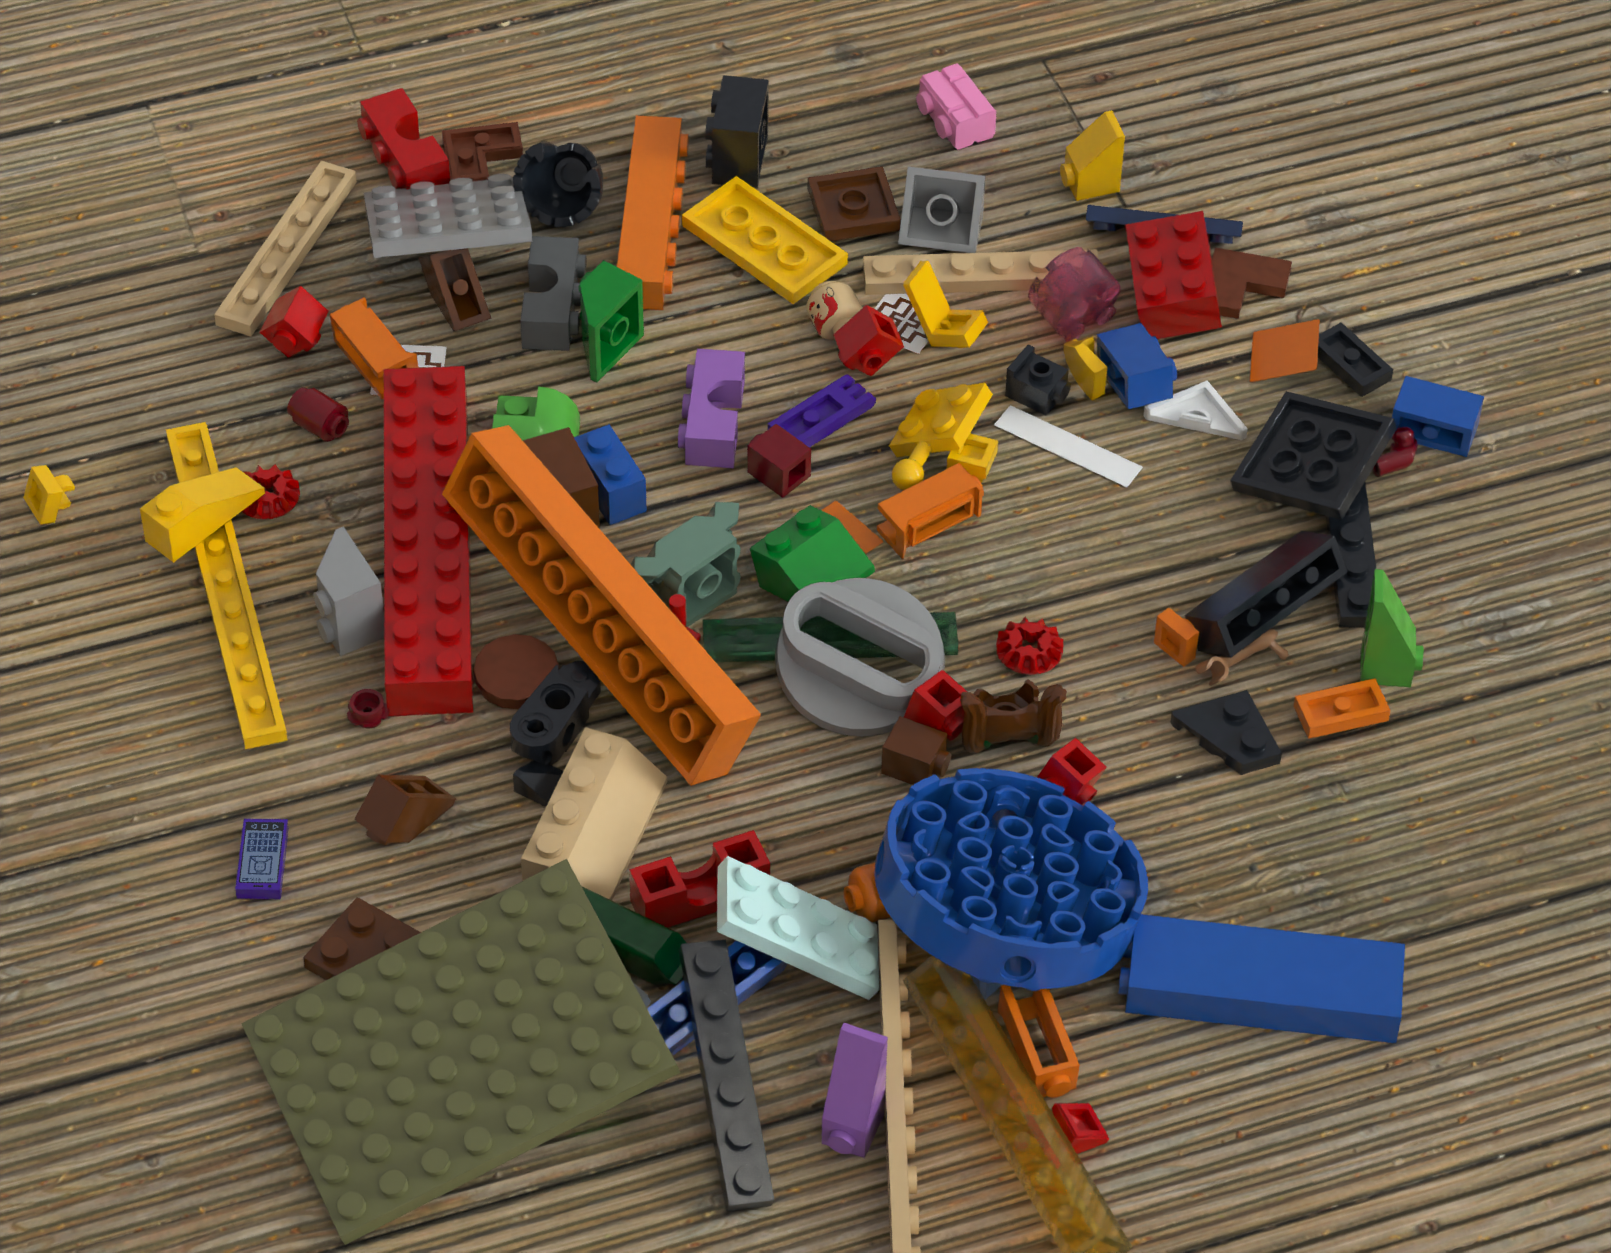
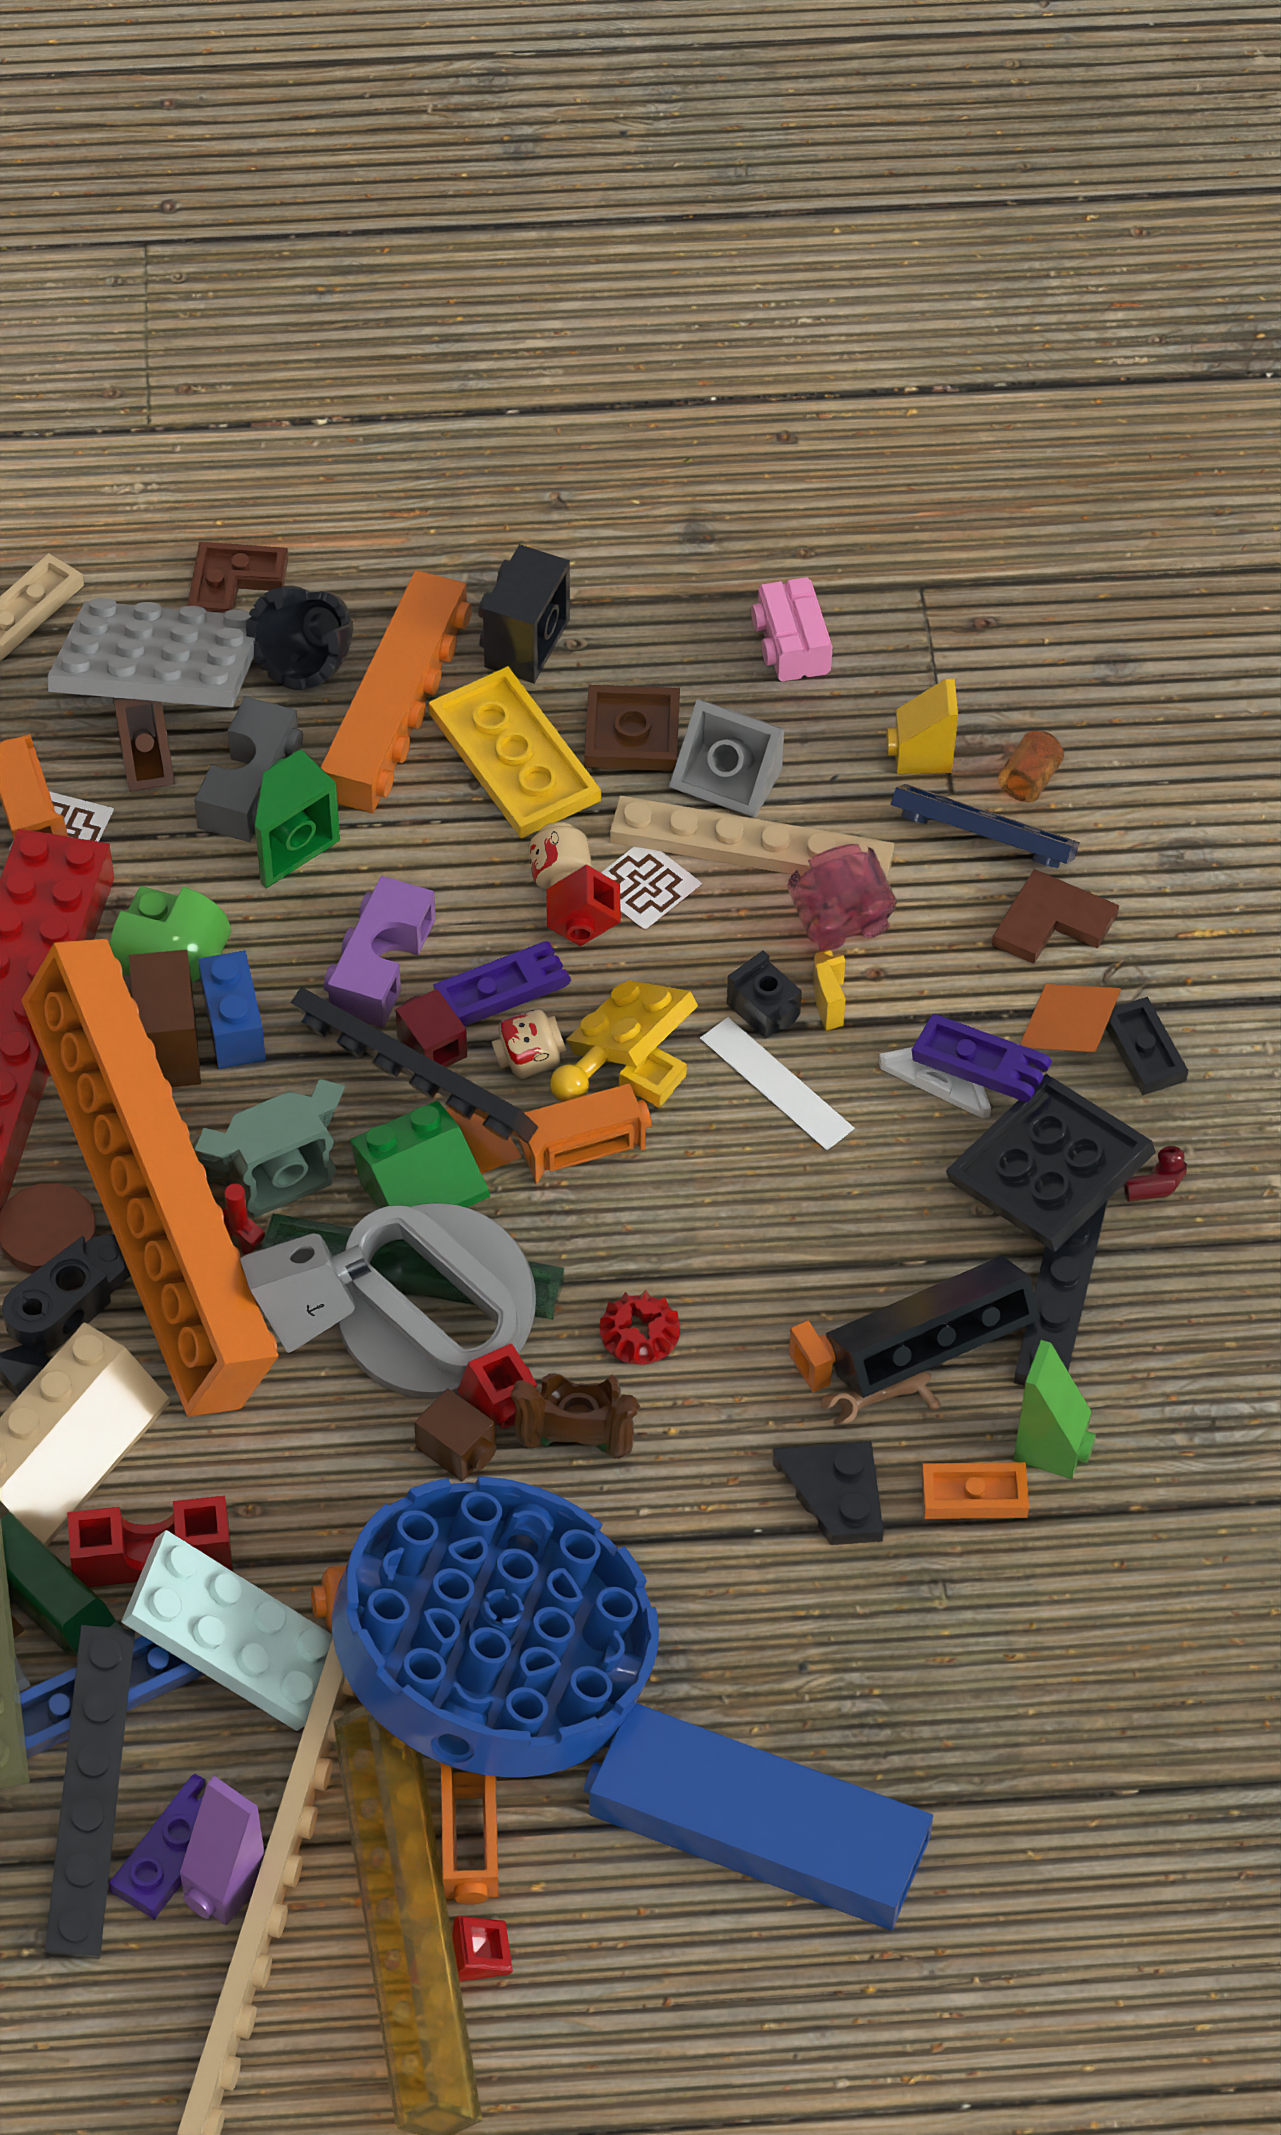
camera: 15 degrees right, 5 degrees up
red arch [357,88,450,190] -> none
yellow bracket [903,261,988,348] -> none
red brick [1037,738,1107,806] -> none
blue brick [1097,323,1177,409] -> none
red brick [1125,211,1222,339] -> none
blue brick [1392,376,1484,457] -> none
none -> dark purple hinge [109,1774,205,1920]
none -> light grey torso [240,1233,372,1353]
none -> black plate [290,987,538,1143]
none -> tan head [492,1009,567,1079]
none -> dark purple hinge [911,1013,1052,1102]
none -> clear orange brick [998,731,1064,803]

